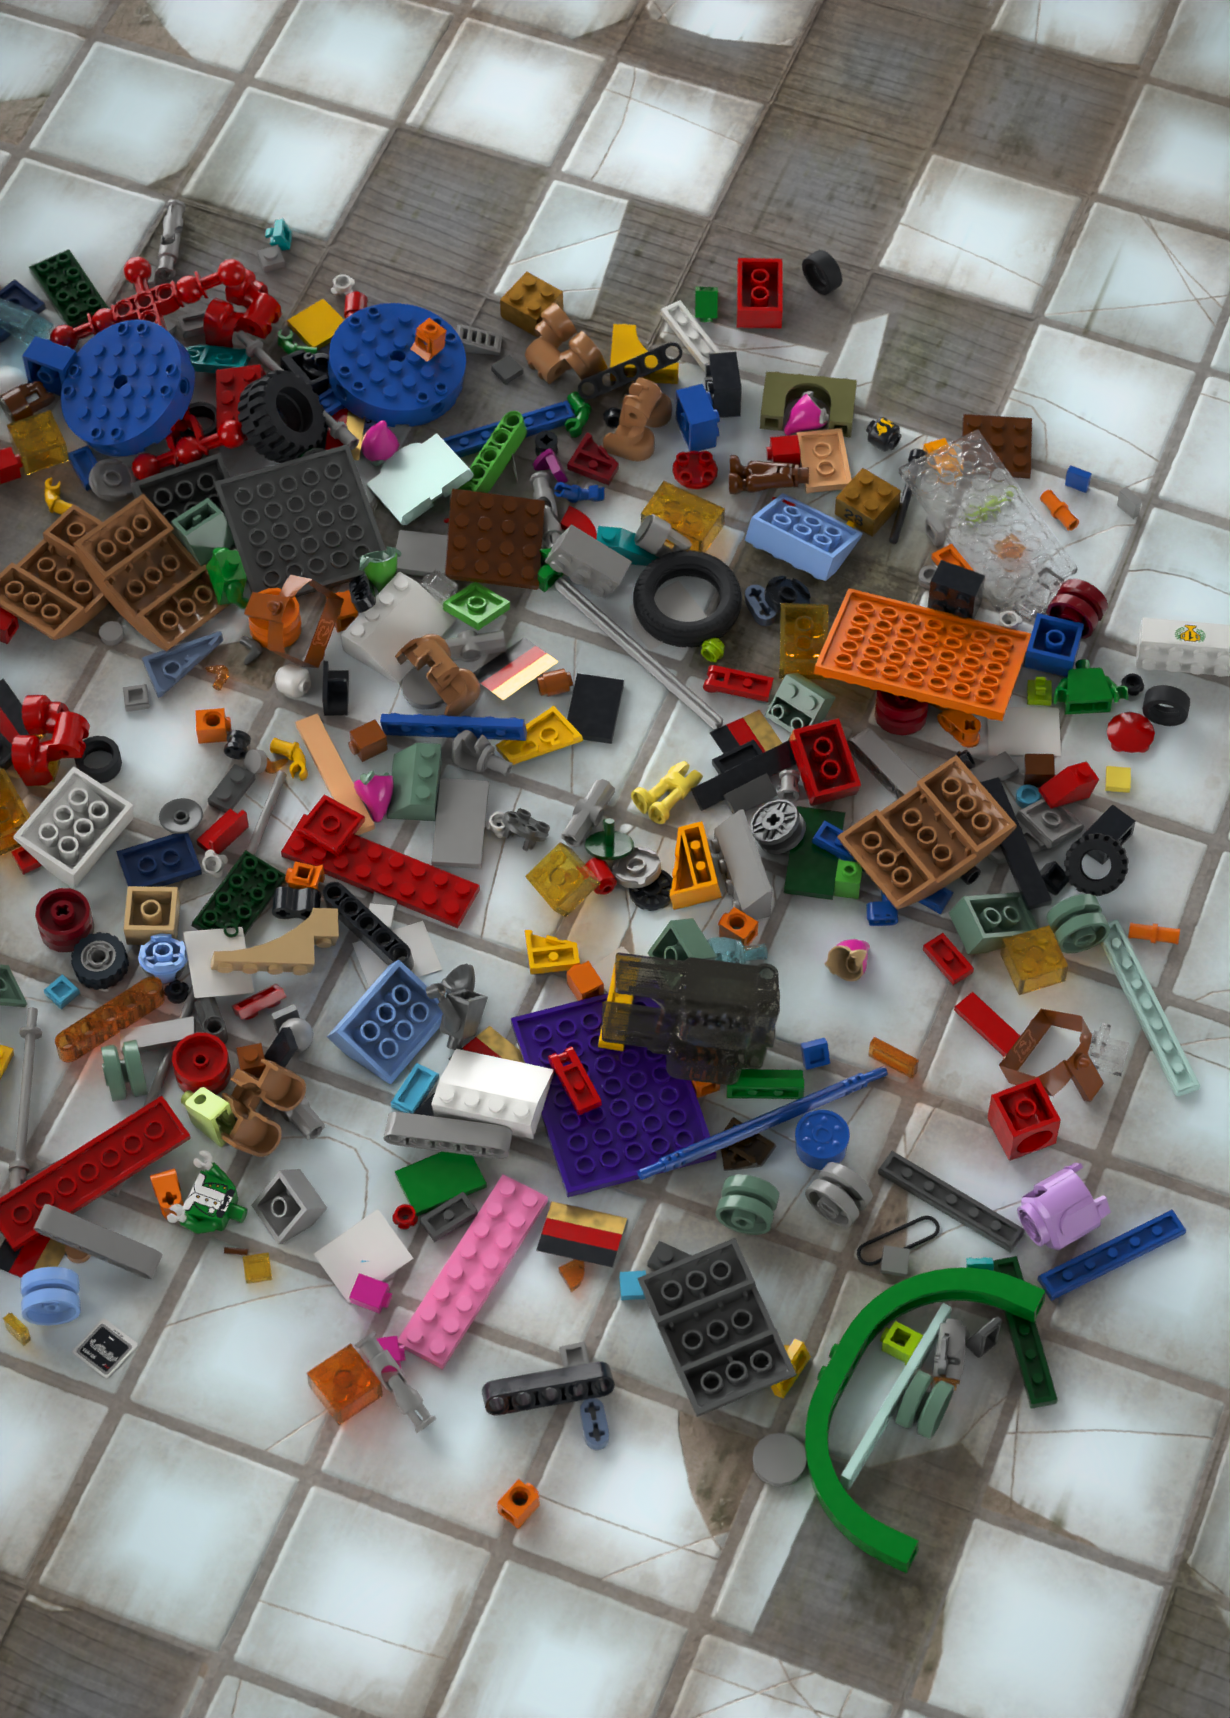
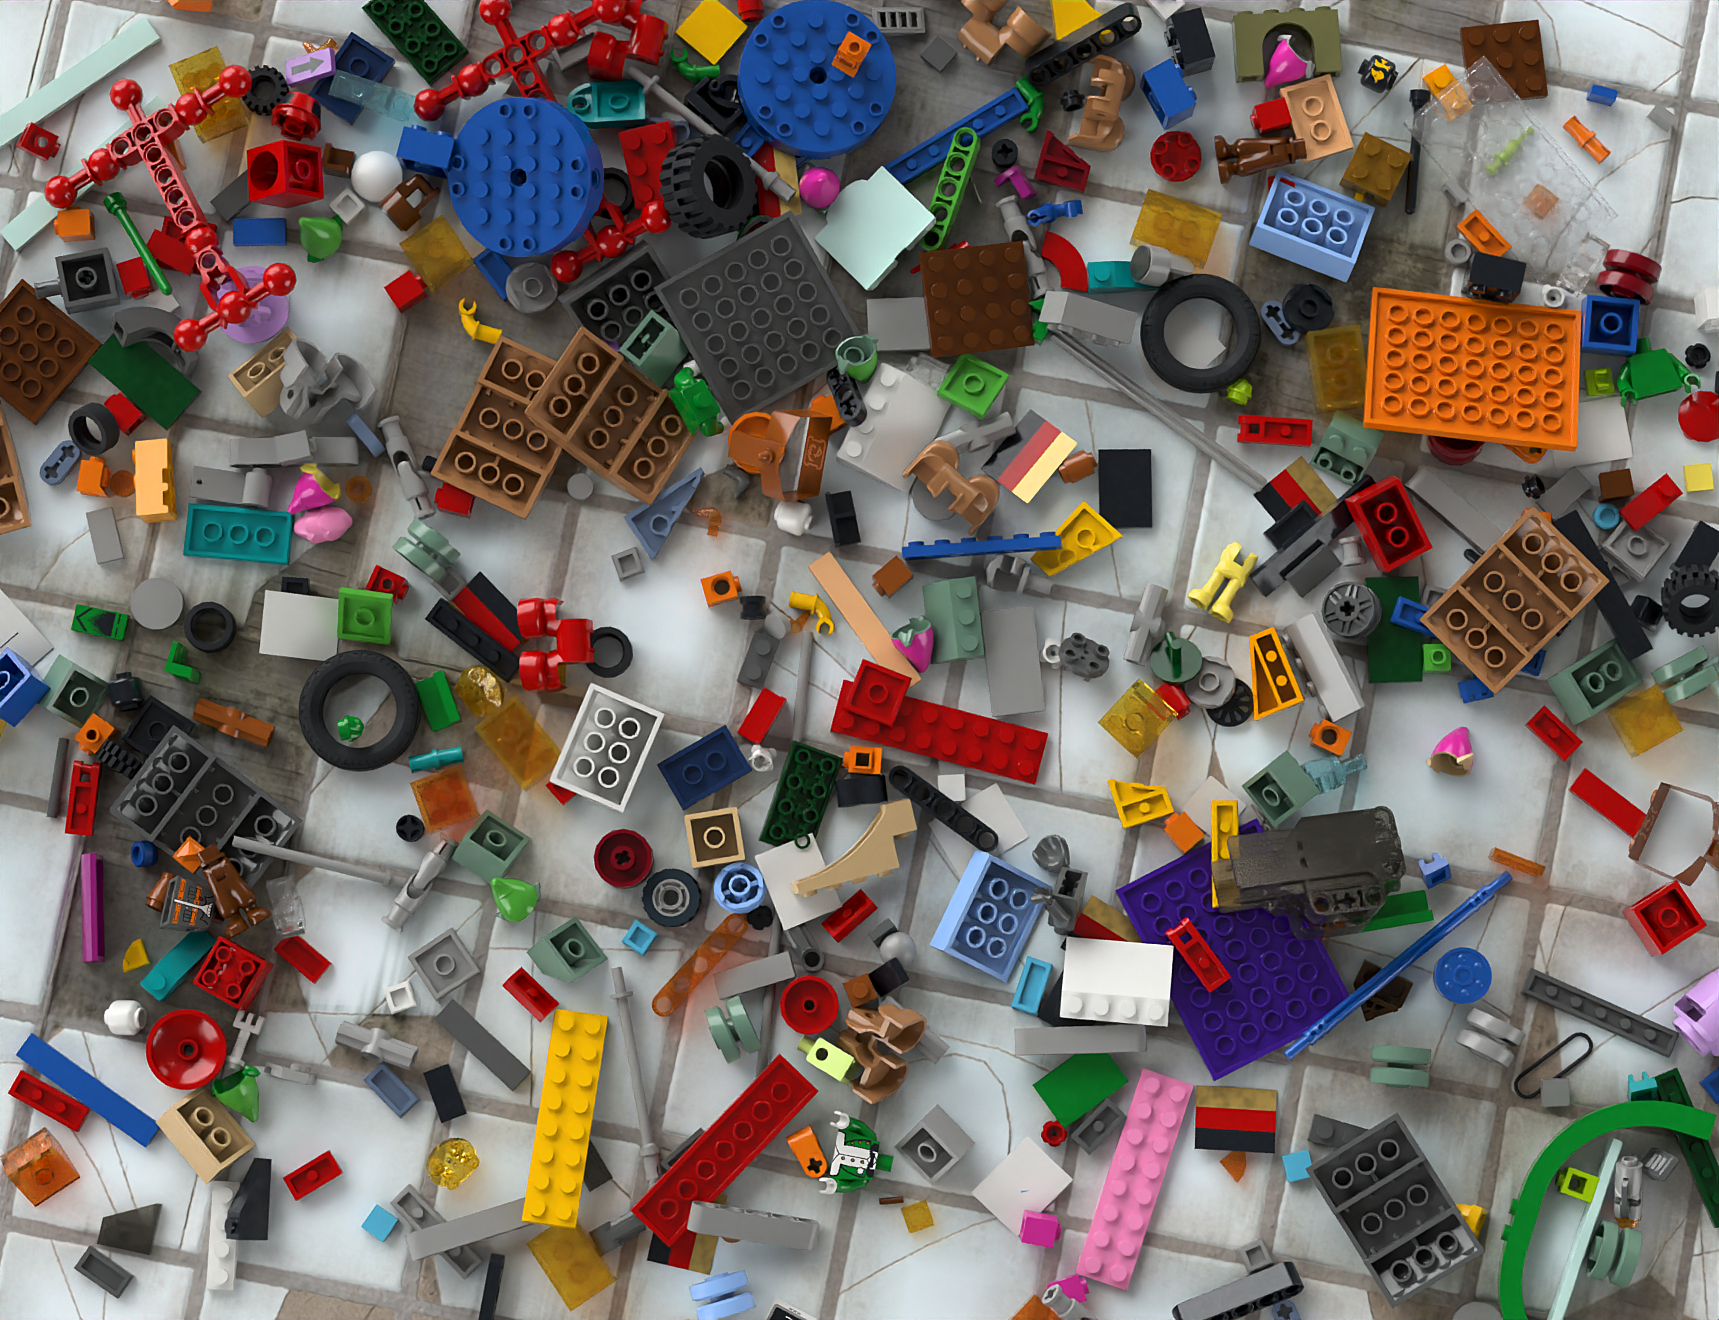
camera: 10 degrees left, 25 degrees up
dark grey piece [159,798,203,834] -> none

